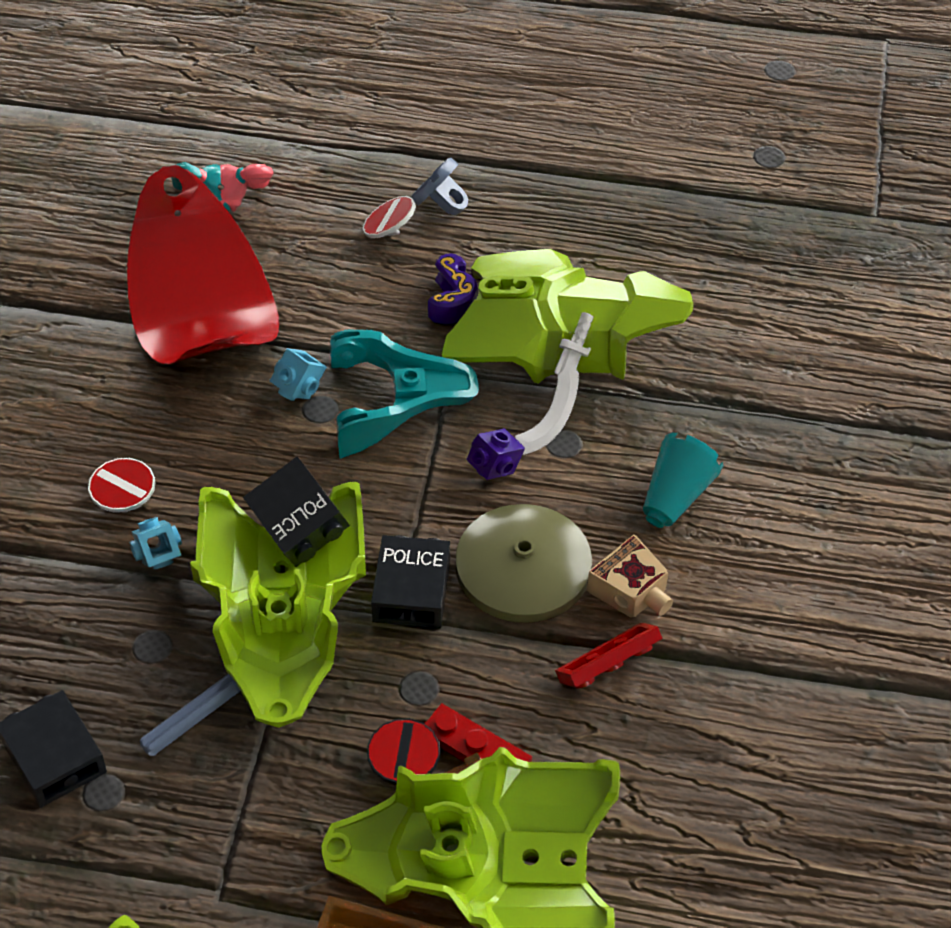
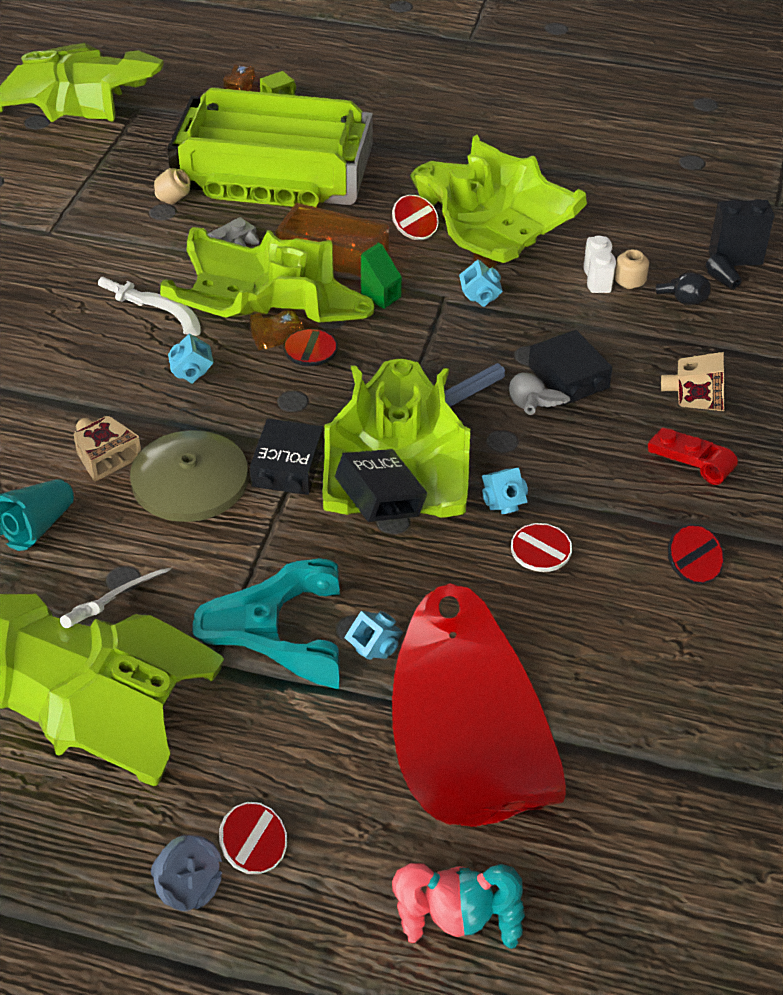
camera: 175 degrees left, 5 degrees down
red plate [425,703,532,766] -> none
dark purple animal [428,253,478,324] -> none
dark purple brick [466,428,525,480] -> none
red plate [555,623,663,688] -> none
none -> white sword [98,277,201,336]
none -> medium azure brick [168,333,214,384]
none -> green slope [361,243,402,309]
none -> medium azure brick [459,260,503,307]
none -> light grey piece [509,372,570,415]

